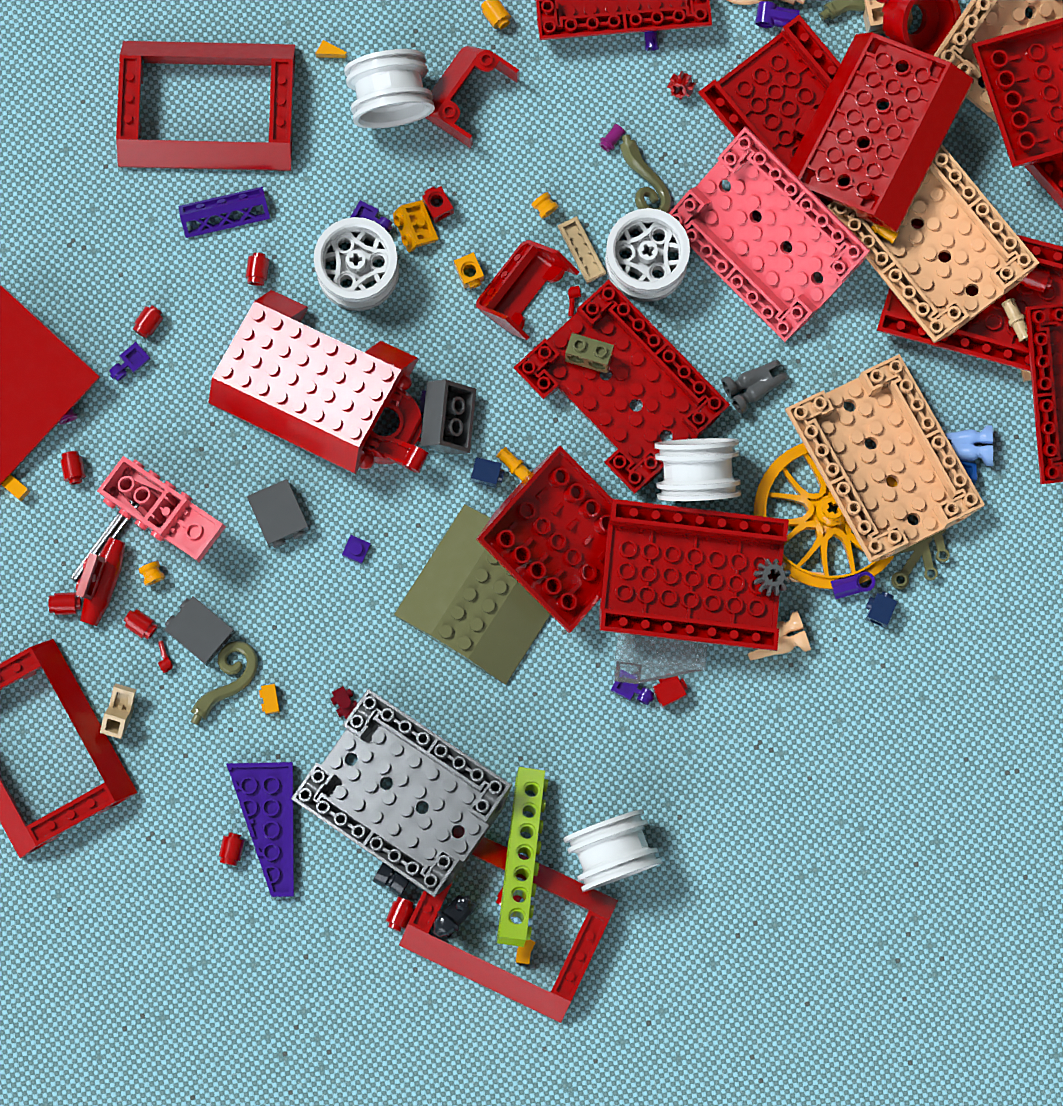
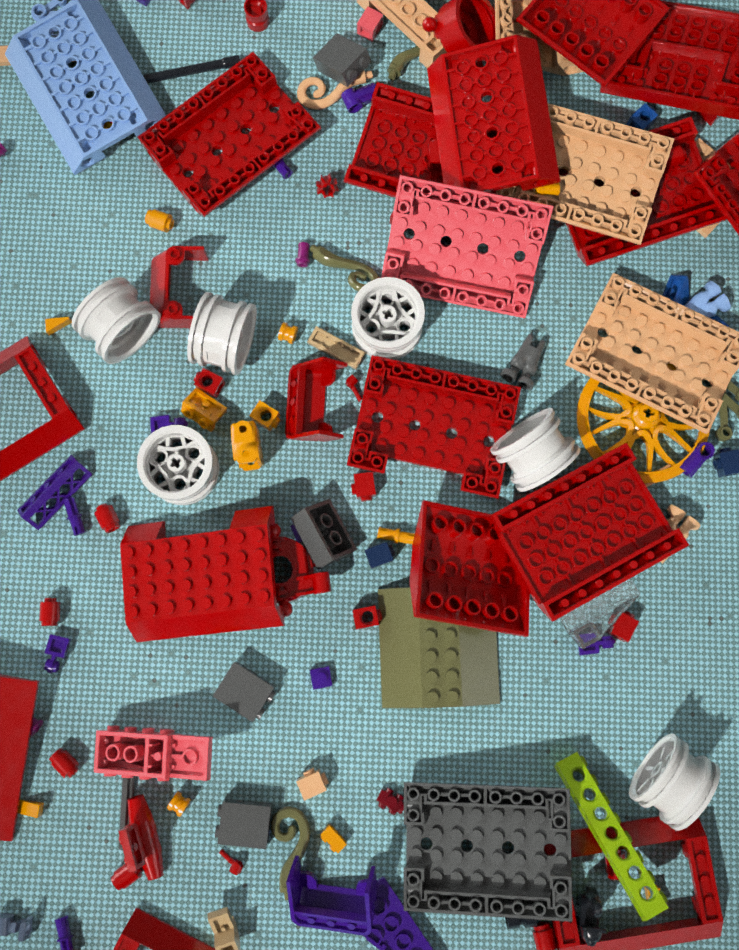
camera: 35 degrees left, 0 degrees up
red brick [124,609,158,640] -> none
olive brick [565,333,614,373] -> none
dark grey gear [753,559,791,596] -> none
tan pin [1001,298,1028,343] -> none
none -> dark purple axle [64,497,86,536]
none -> white wheel [187,292,257,375]
none -> light orange piece [231,420,264,471]
none -> dark purple windscreen [286,855,377,936]
none -> light nougat brick [296,768,329,801]
none -> red brick [351,472,376,502]
none -> red brick [352,606,382,629]
none -> blue brick [626,103,658,131]
none -> blue slope [662,275,690,306]

